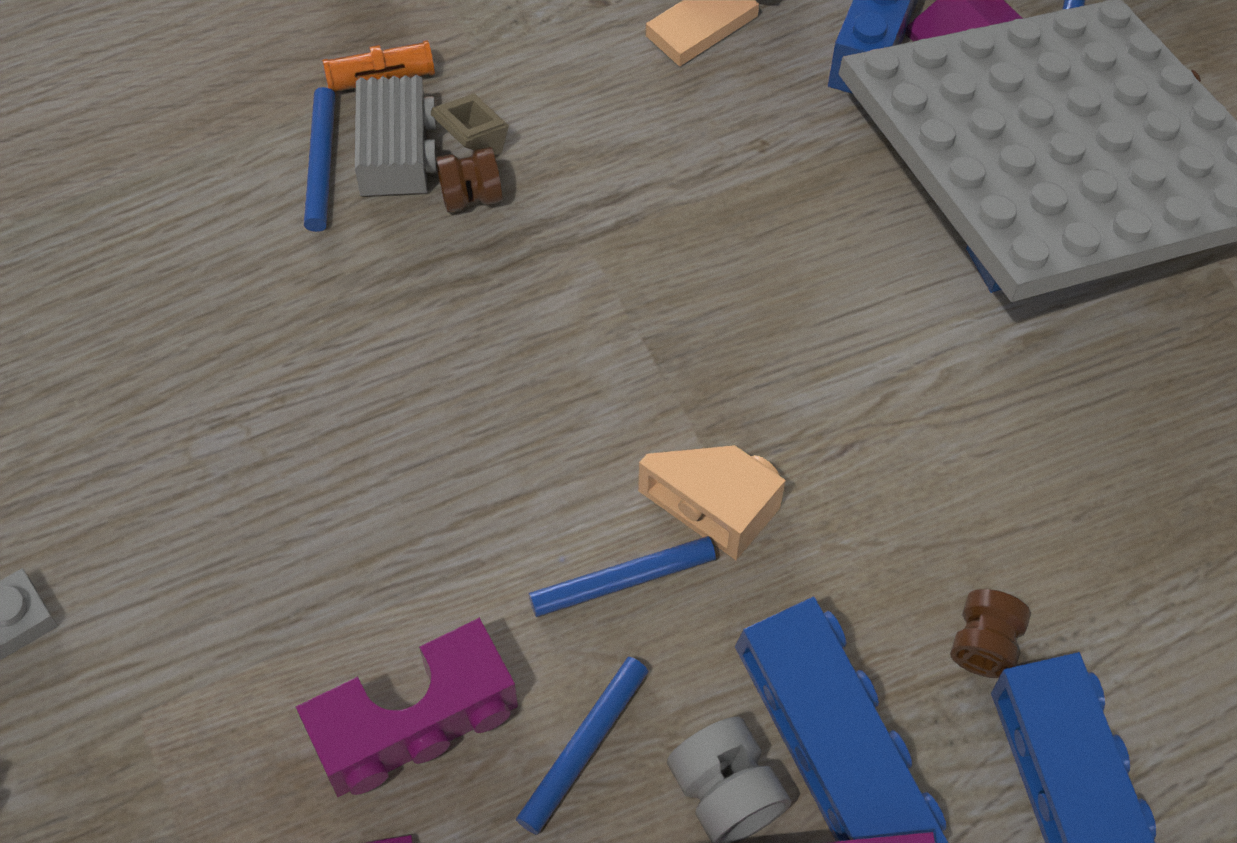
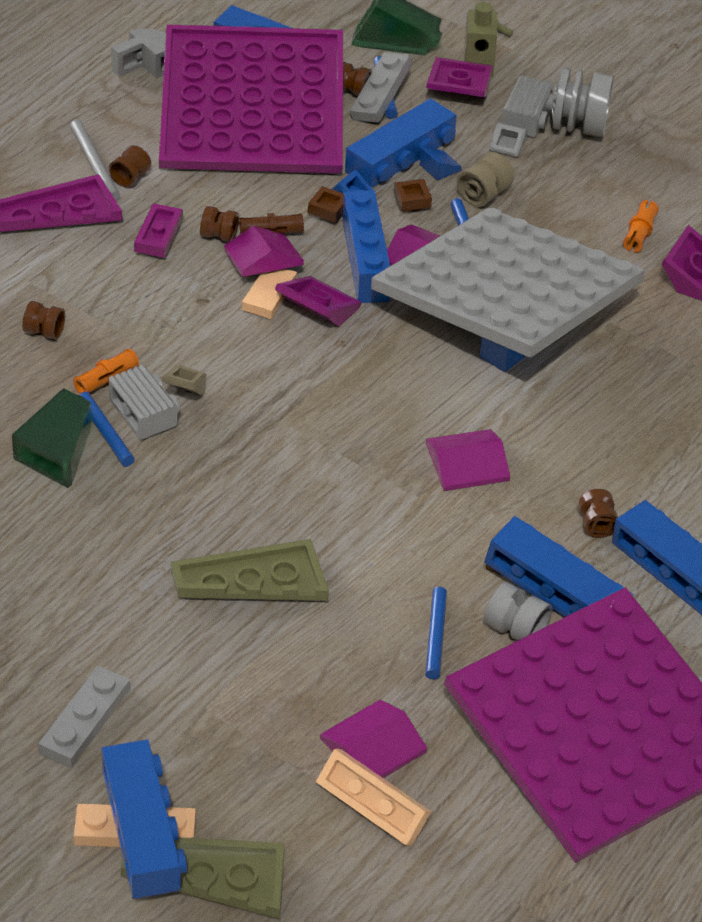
camera: 30 degrees left, 15 degrees down
magenta arch [295,617,518,798] -> none
reddish brown wheel [436,147,503,213] -> none
blue bar [528,536,716,617] -> none
light nougat slope [638,445,786,561] -> none
none -> clear green slope [12,388,92,488]
none -> olive wing [171,539,329,601]
none -> magenta slope [275,276,362,327]
none -> magenta slope [425,429,510,491]

